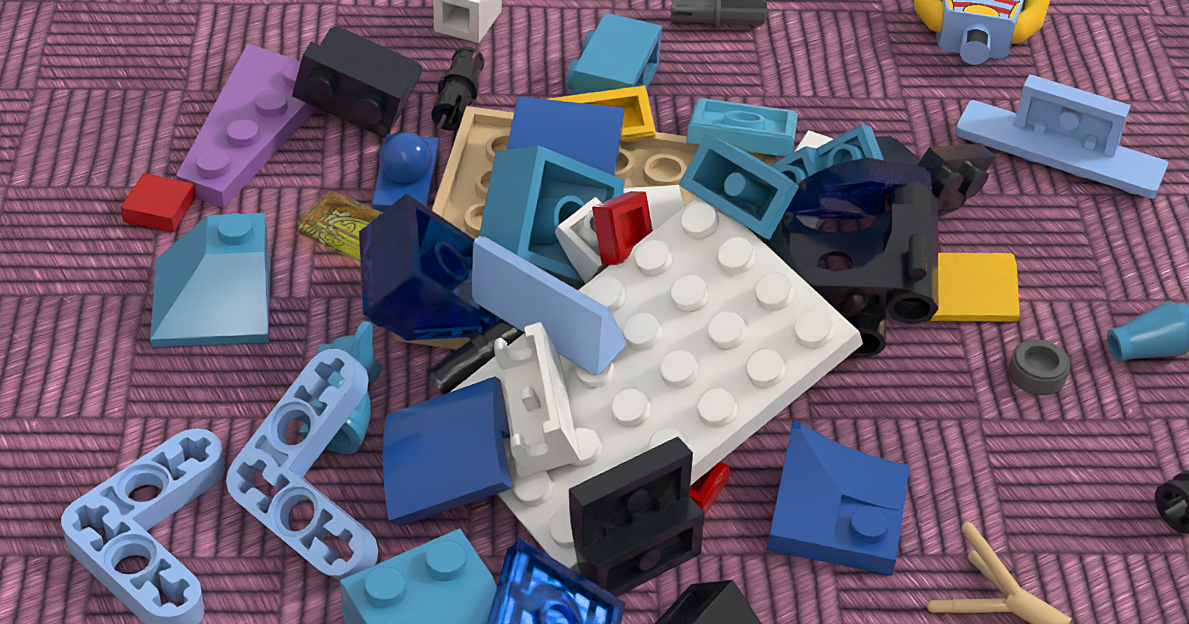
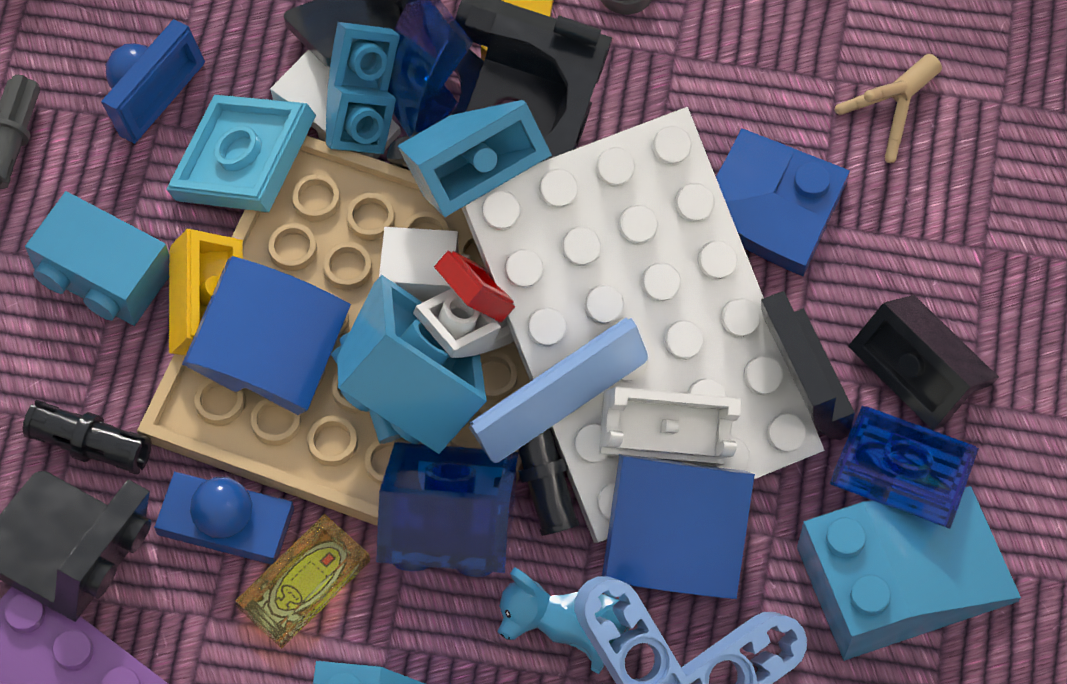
camera: 75 degrees left, 20 degrees up
none -> blue tile [101,19,205,144]

